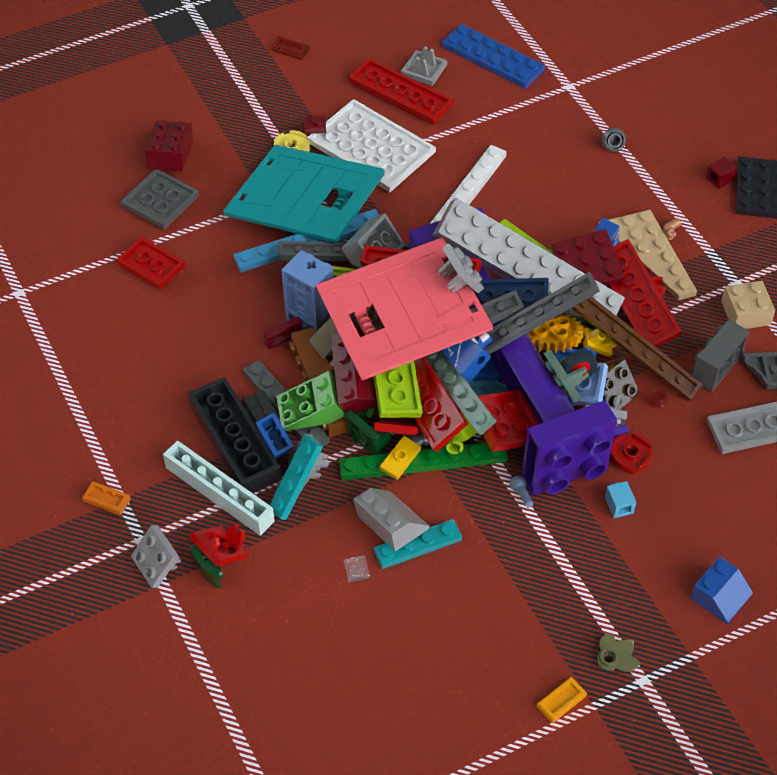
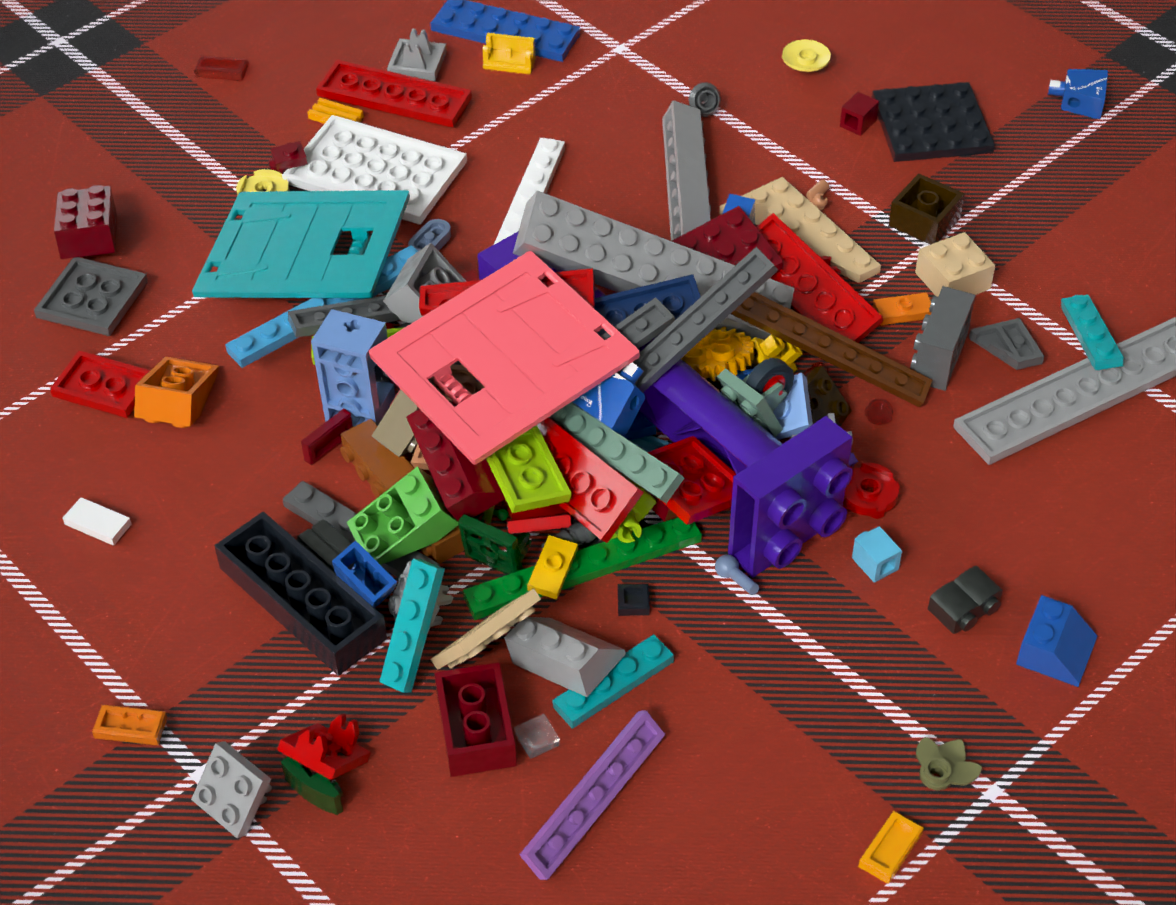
camera: 15 degrees left, 5 degrees down
light aqua brick [163,441,275,536] -> none
light grey plate [438,243,484,293] -> none
none -> white tile [63,497,132,546]
none -> orange slope [134,357,219,428]
none -> light orange tile [307,98,364,124]
none -> sand blue plate [408,219,451,251]
none -> tan plate [430,589,541,670]
none -> dark red brick [434,662,517,777]
none -> yellow hinge [483,33,535,74]
none -> medium lavender plate [519,710,665,880]
none -> black tile [617,584,650,616]
none -> light grey brick [662,100,711,241]
none -> light yellow dish [782,39,831,72]
none -> orange plate [873,292,932,325]
none -> dark brown brick [888,173,965,245]
none -> pearl dark grey brick [928,566,1003,634]

